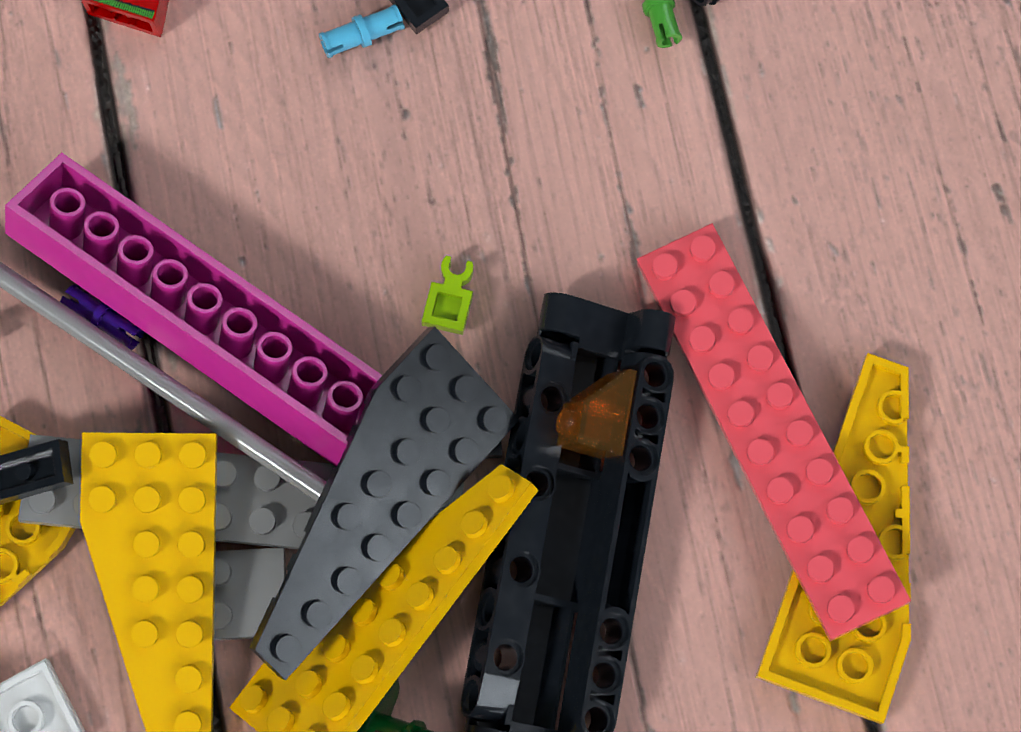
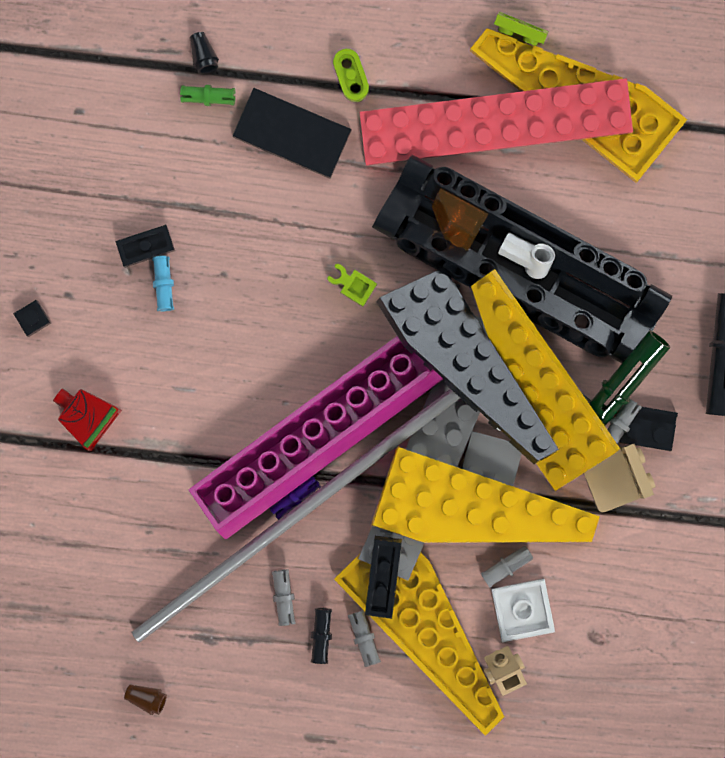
camera: 65 degrees left, 10 degrees up
none -> black tile [233,88,352,179]
none -> lime plate [333,49,369,102]
none -> light grey axle [480,546,533,588]
none -> lime plate [494,12,549,46]
none -> white piece [498,232,555,279]

